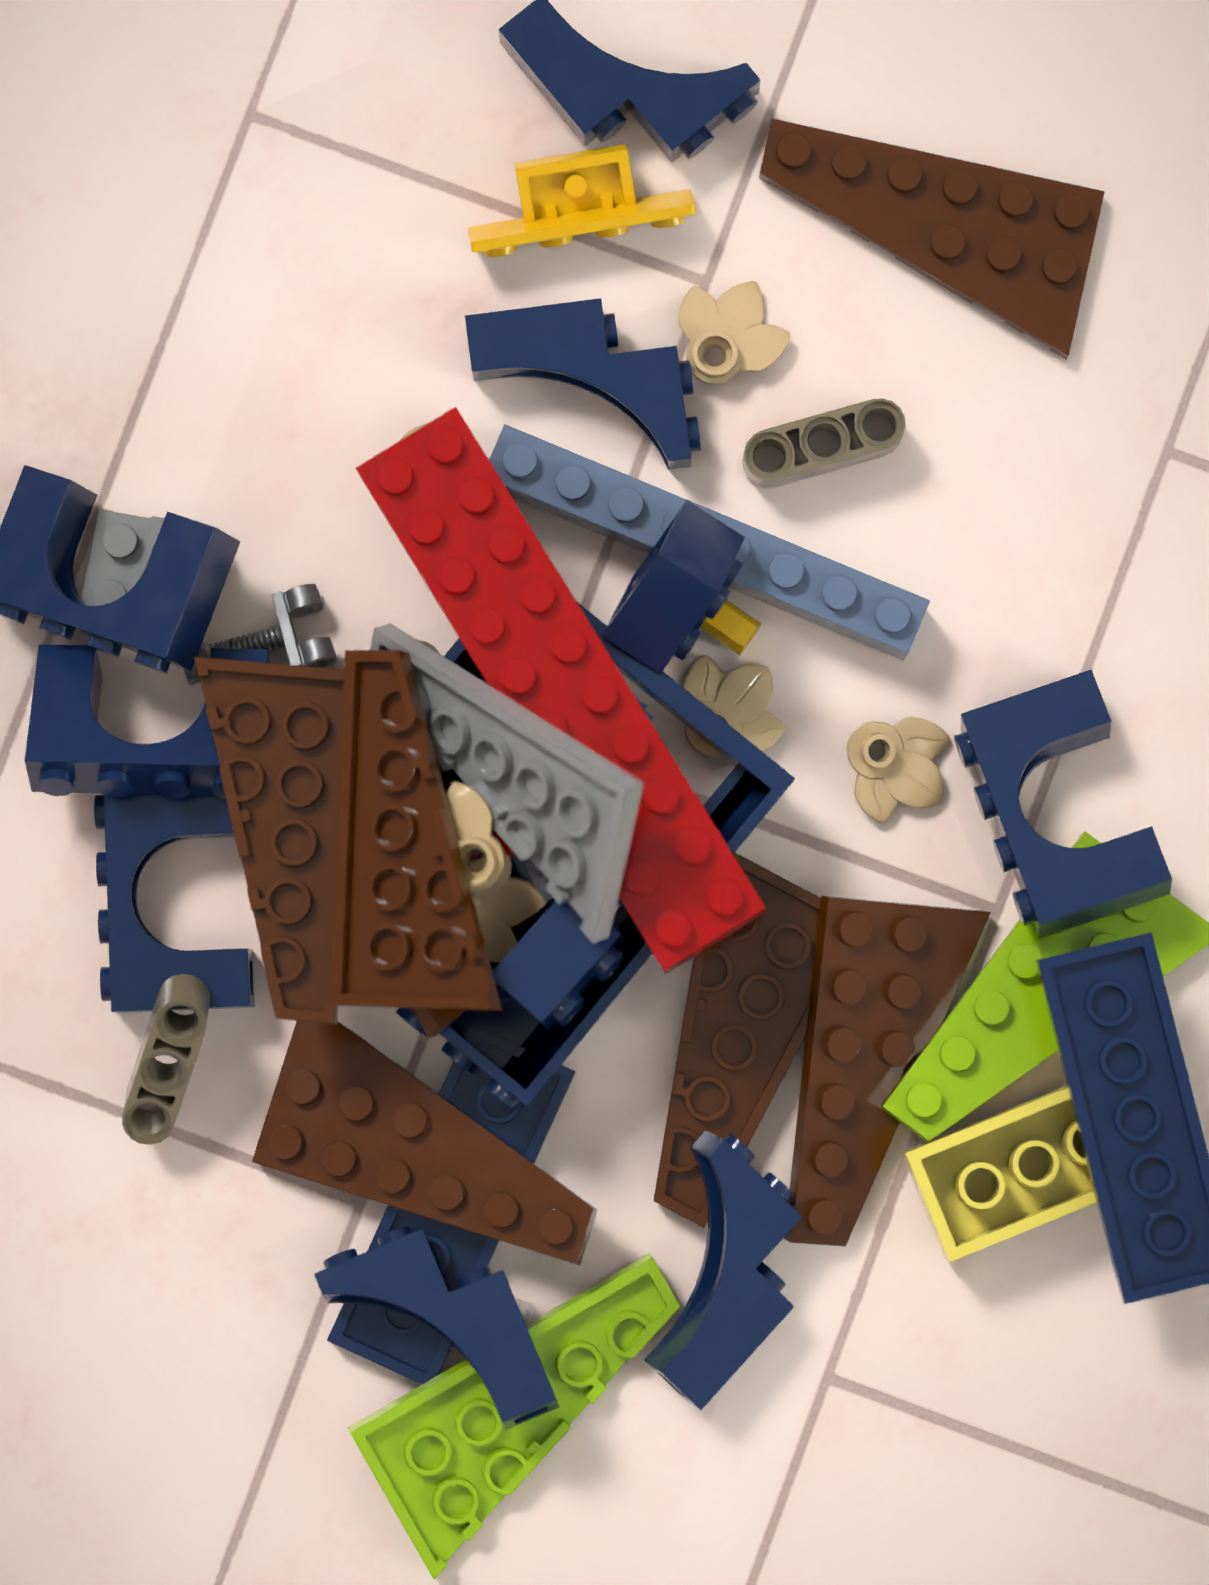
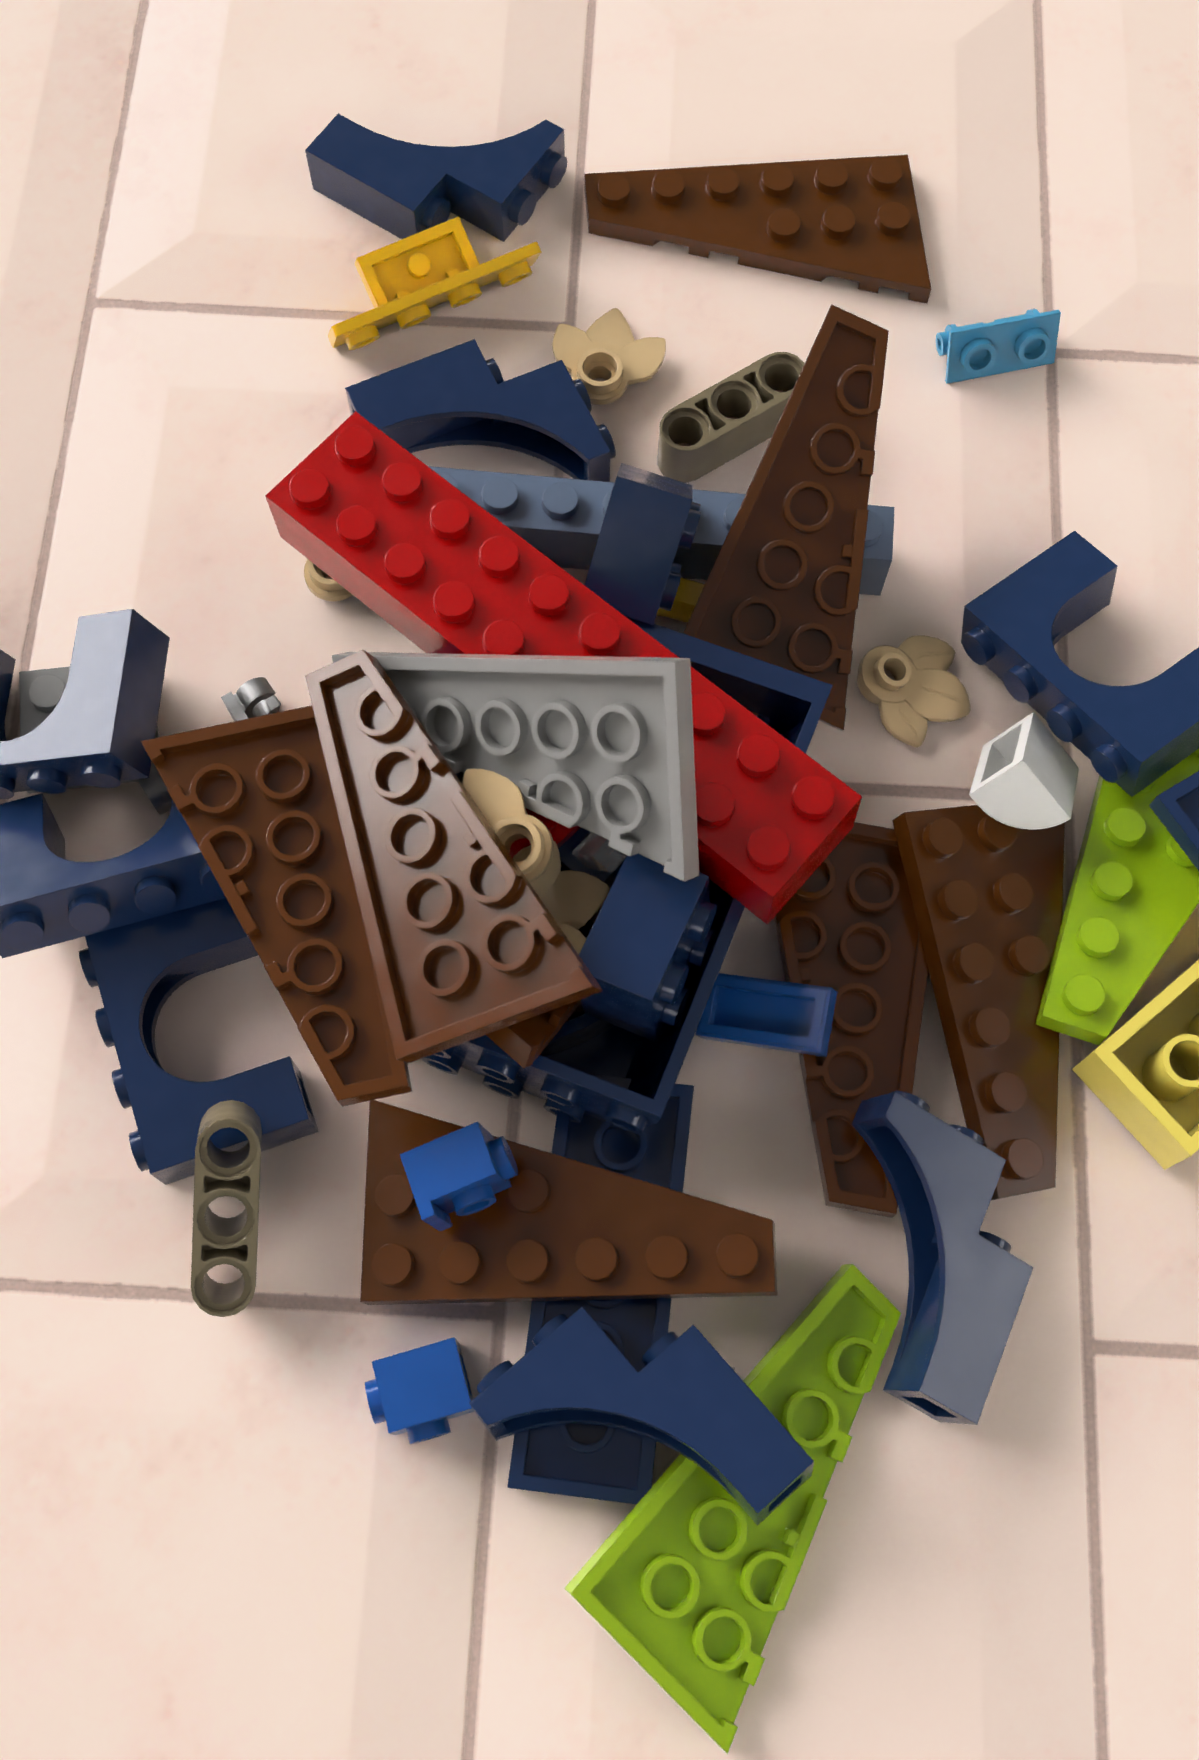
camera: 25 degrees left, 15 degrees down
none -> blue brick [365,1337,475,1444]
none -> blue brick [400,1121,518,1232]
none -> reddish brown wing [683,304,889,731]
none -> blue tile [696,973,837,1057]
none -> dark azure hinge [936,309,1061,384]
none -> white brick [969,712,1079,830]

